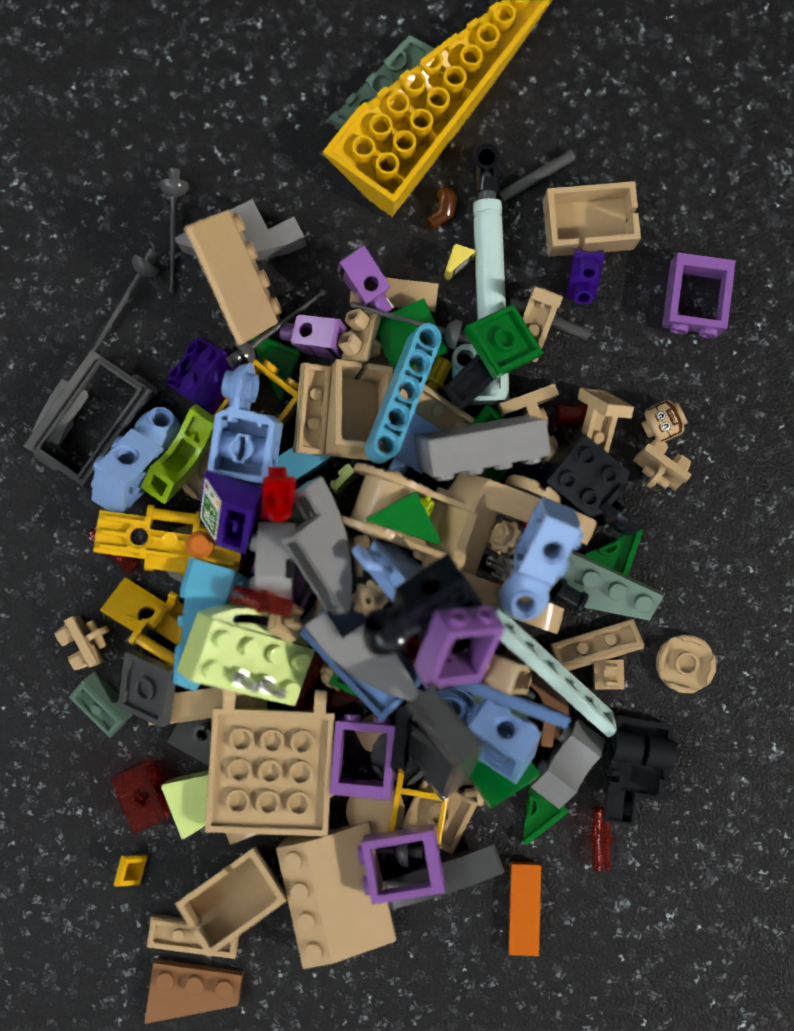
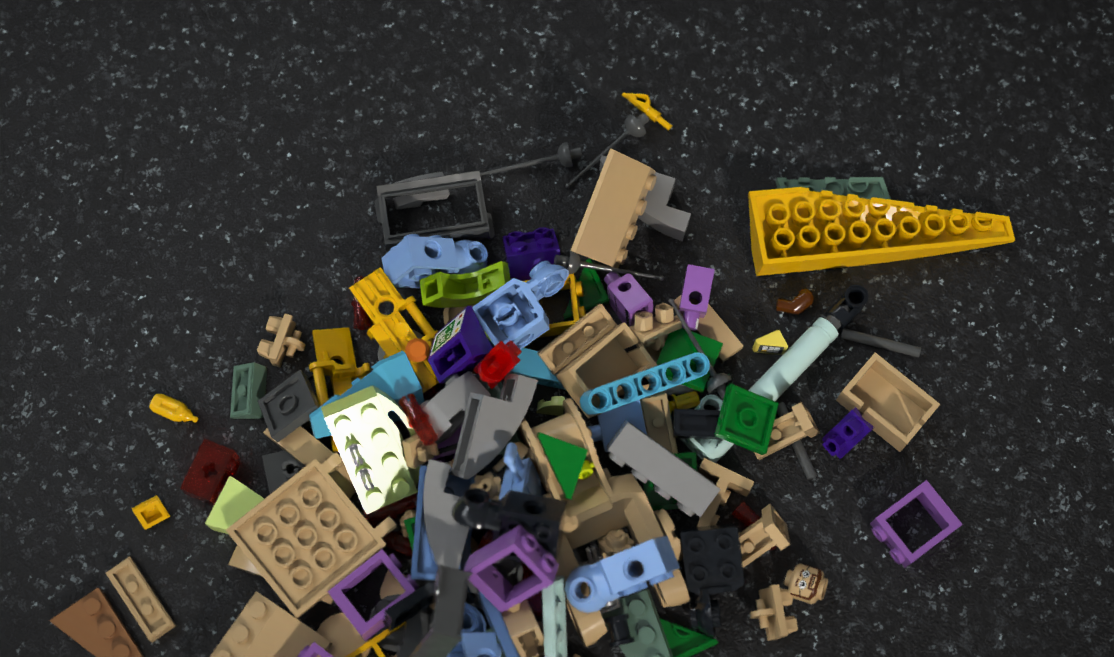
camera: 45 degrees right, 15 degrees down
tan piece [175,846,287,958] -> none
none -> yellow piece [149,394,198,423]
none -> yellow hand [622,93,672,130]

